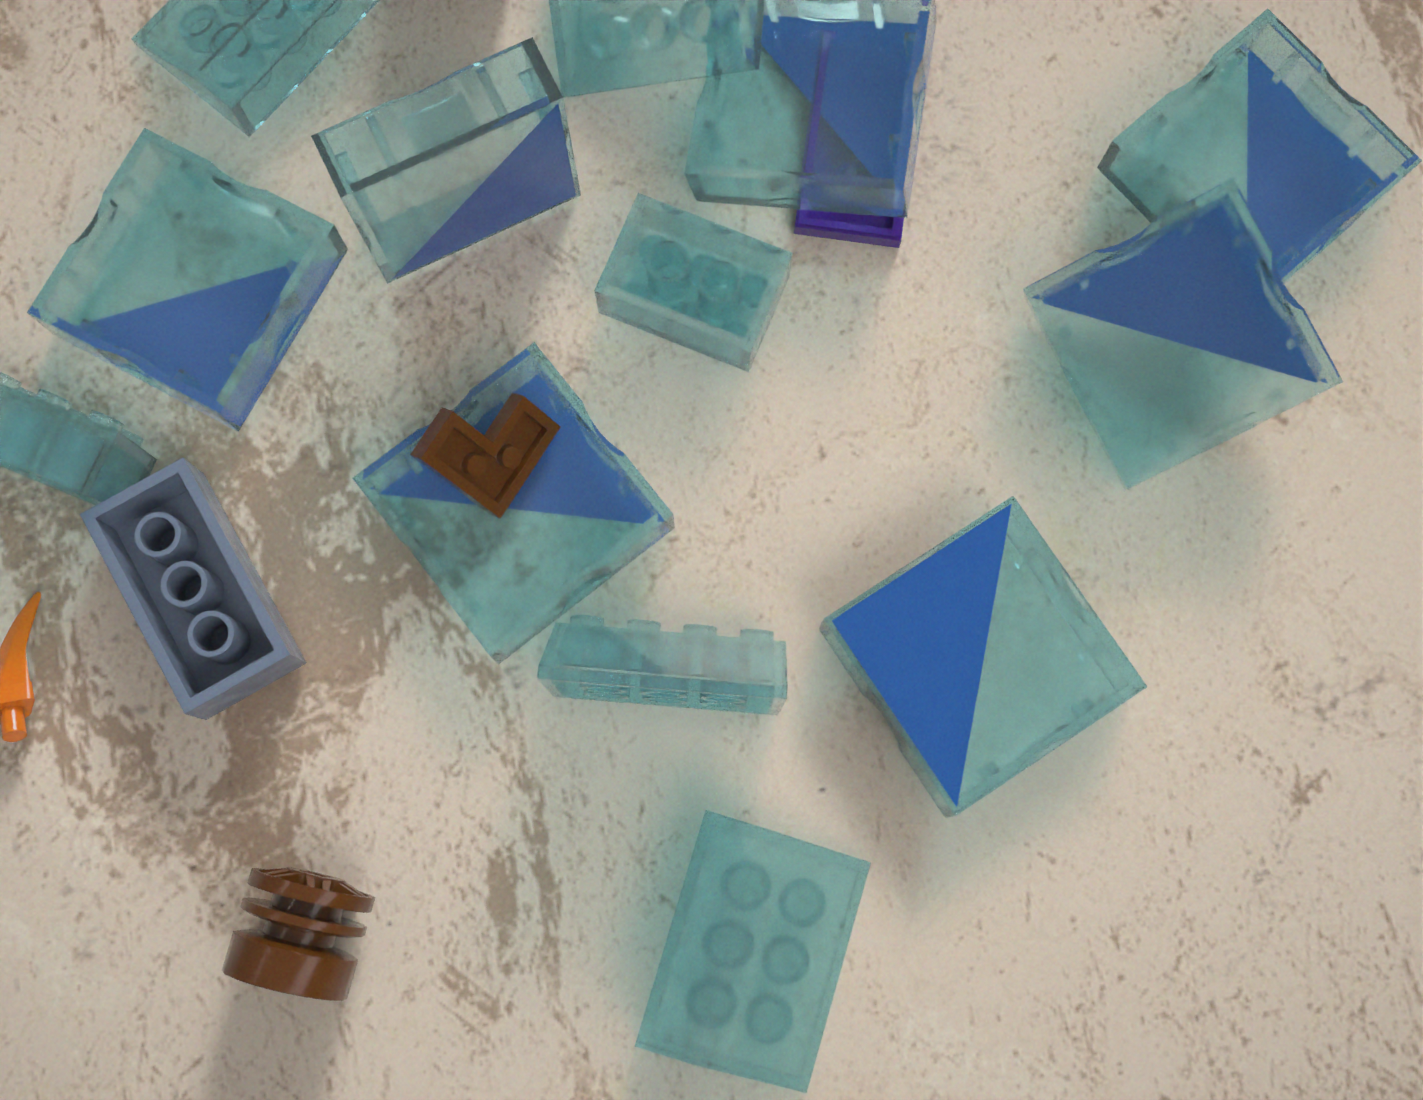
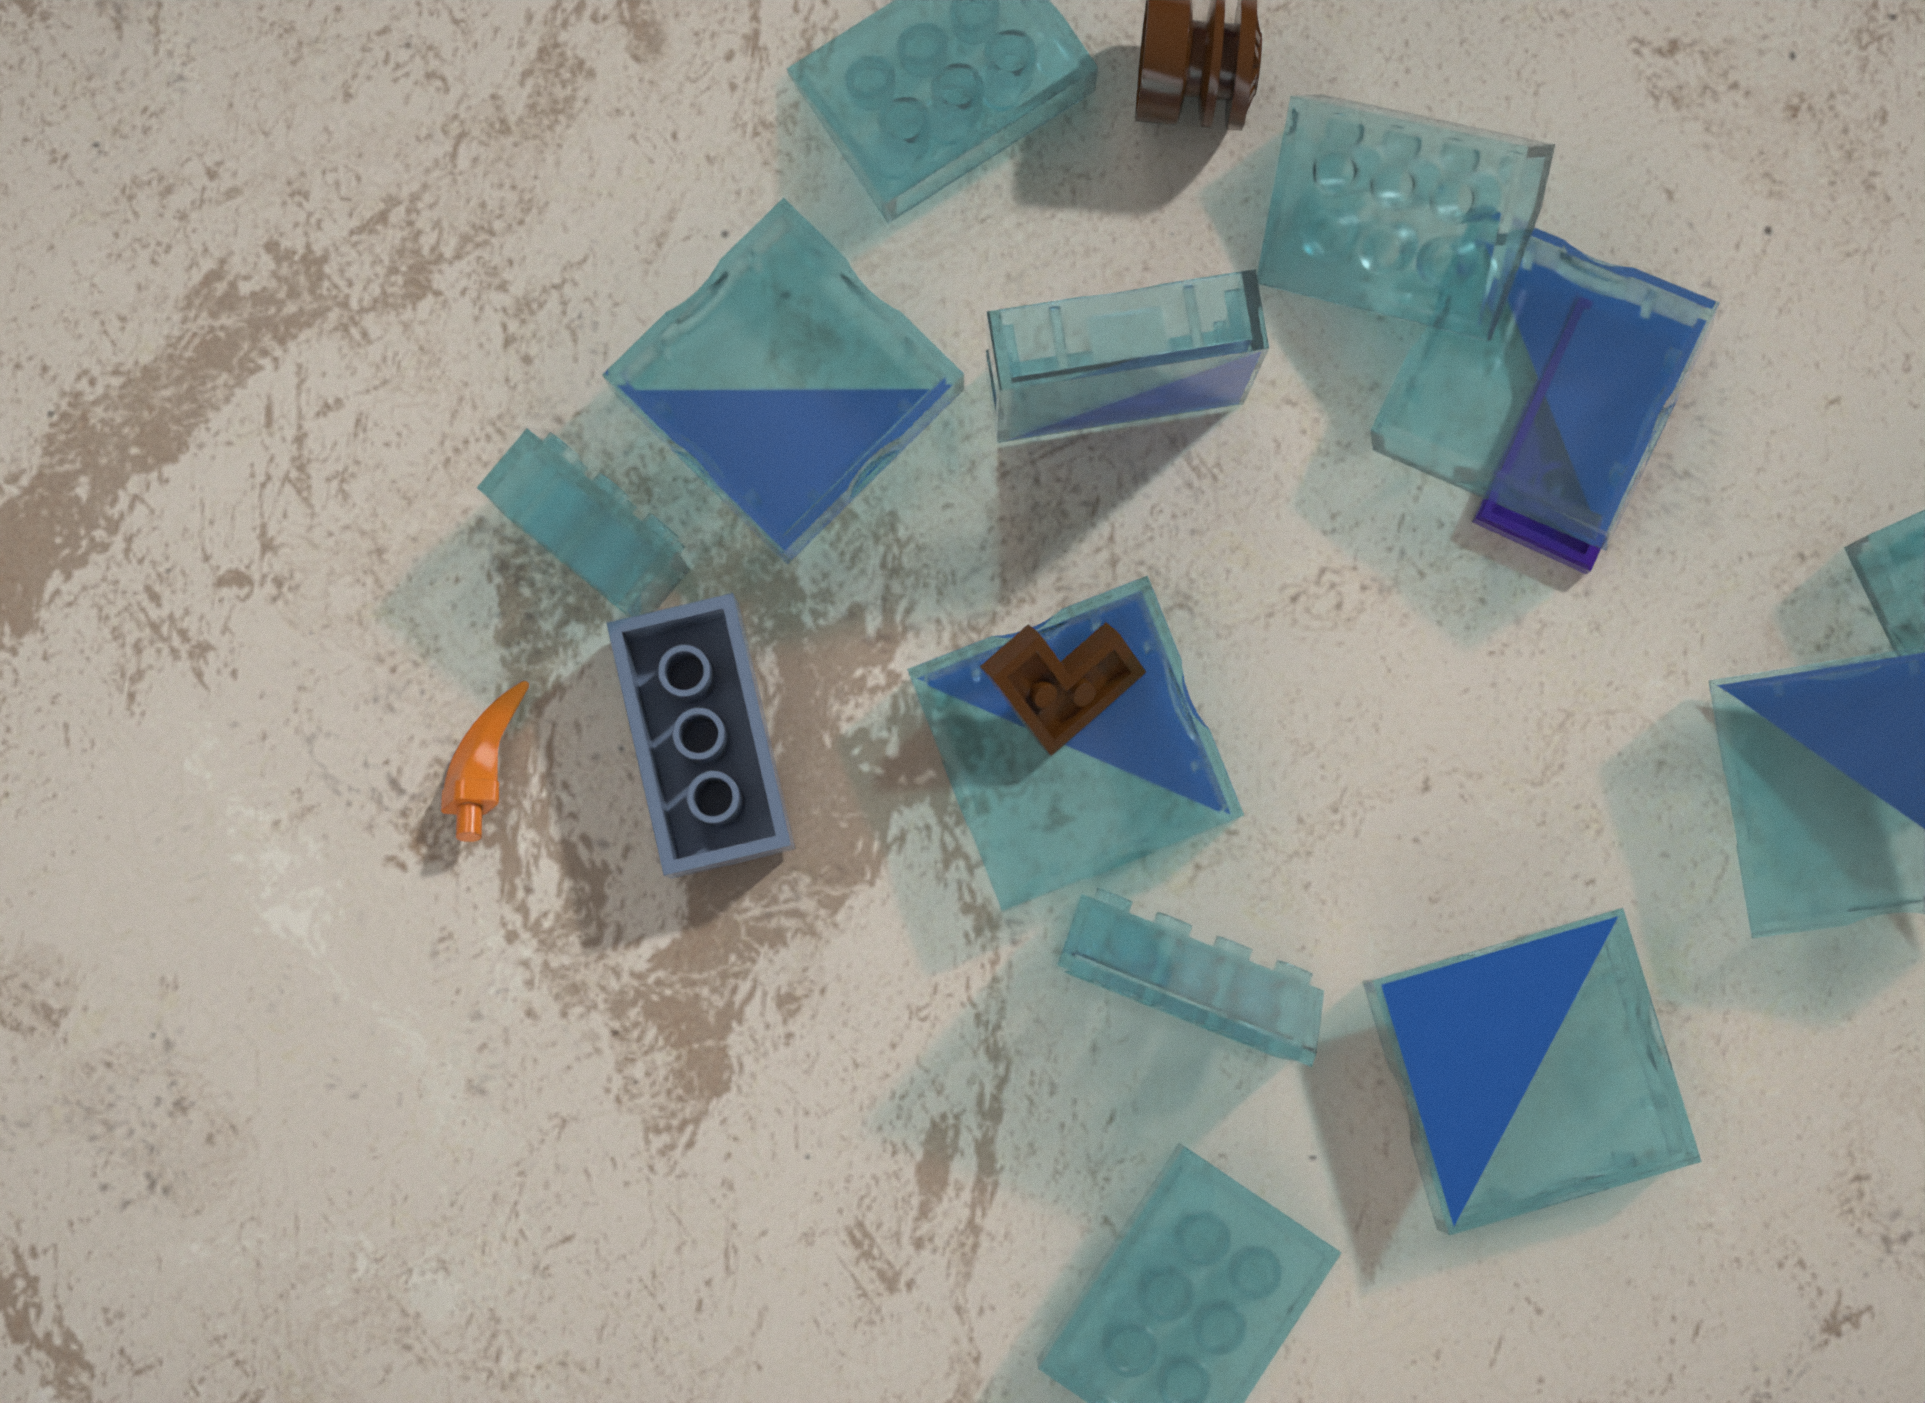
camera: 20 degrees right, 5 degrees up
reddish brown wheel [222,867,375,1001] -> none
clear light blue brick [594,193,793,372] -> none

